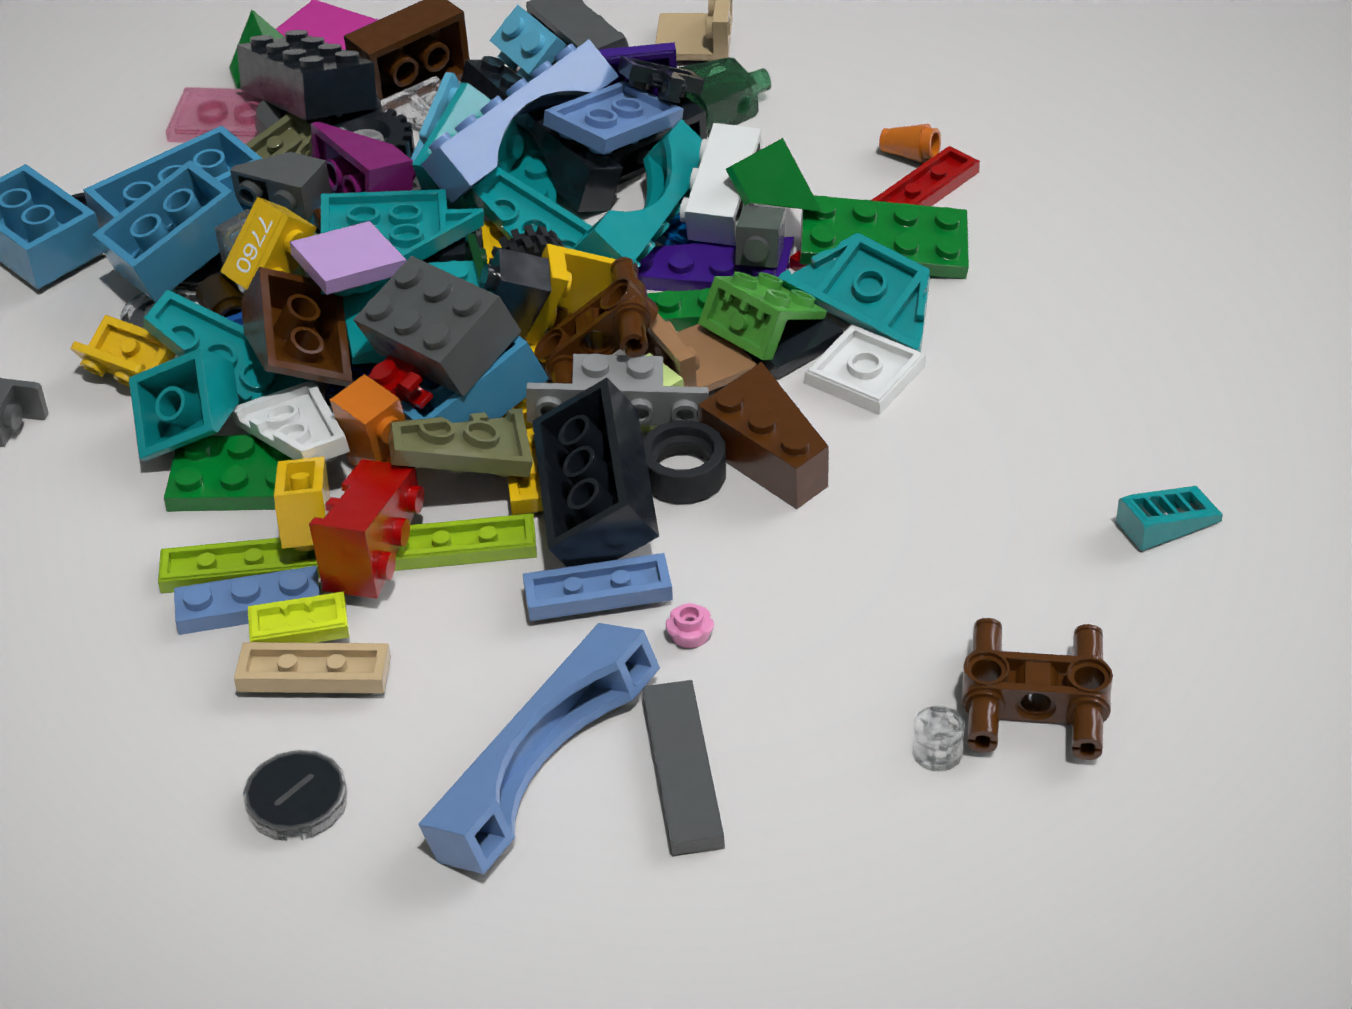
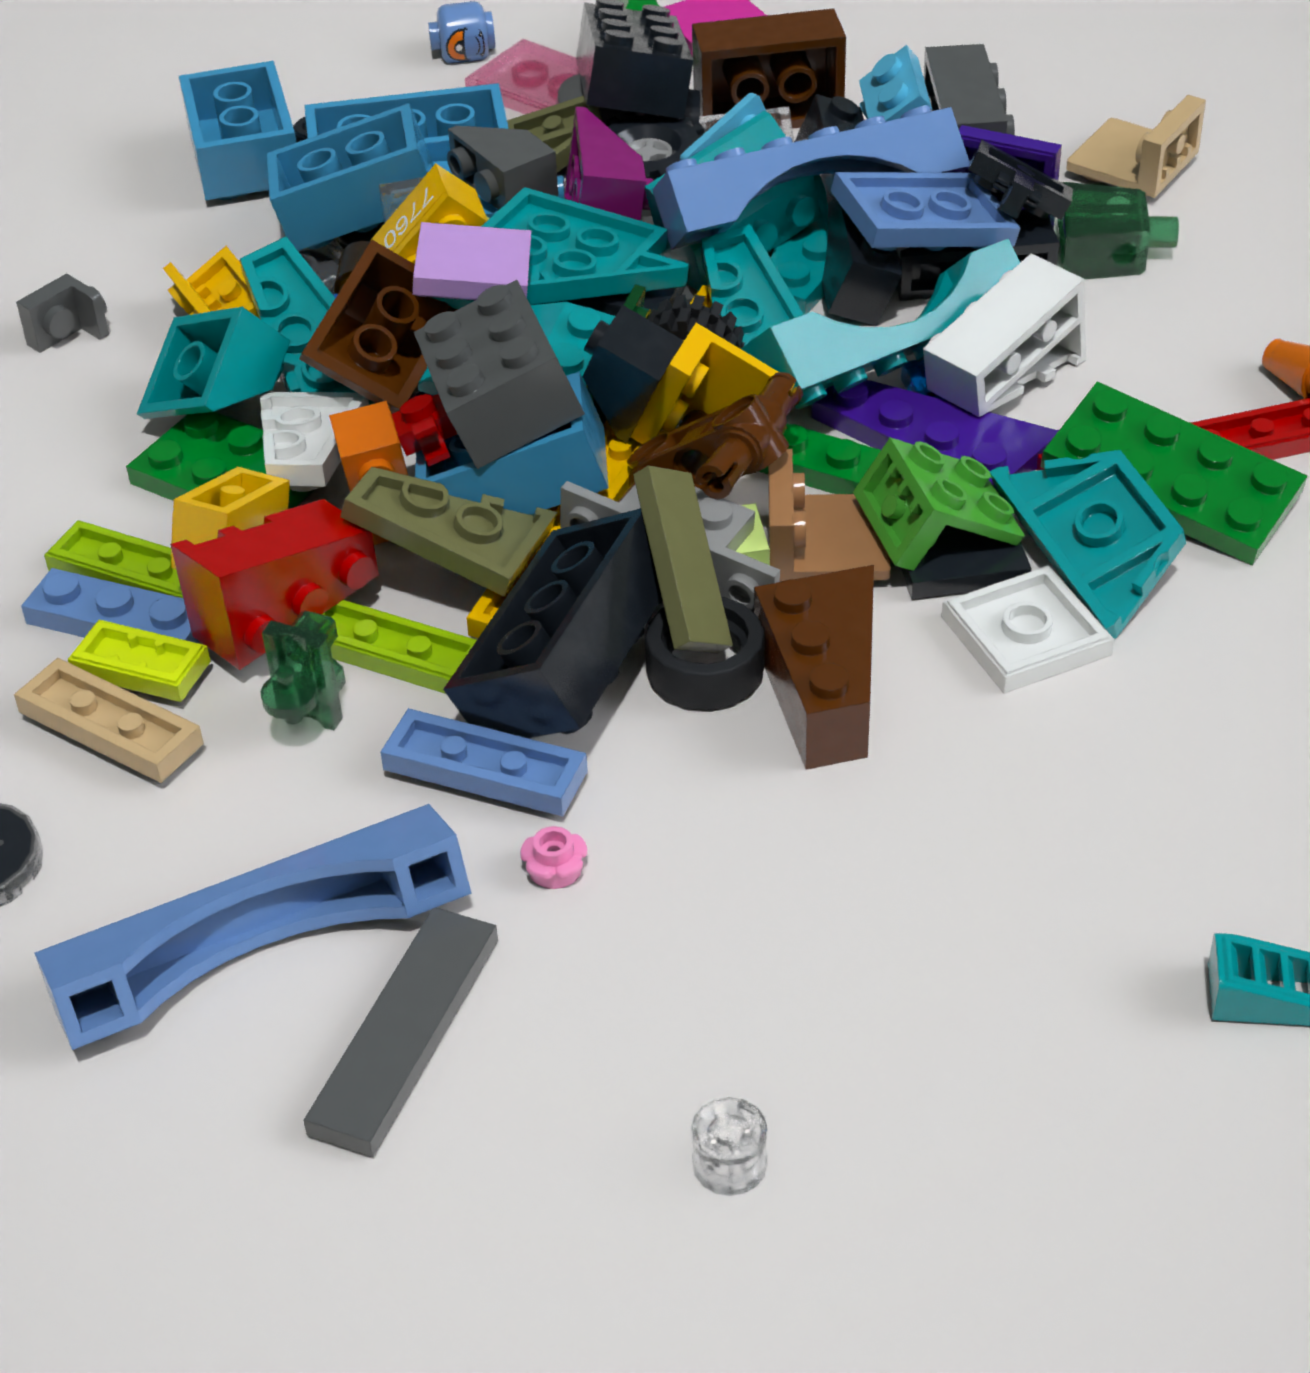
camera: 30 degrees right, 0 degrees up
green slope [726,138,822,212] -> none
dark grey brick [736,205,785,268] -> none
reddish brown piece [961,618,1113,760] -> none
none -> clear green hips [260,610,346,731]
none -> medium blue head [428,1,496,64]
none -> olive tile [633,465,733,654]

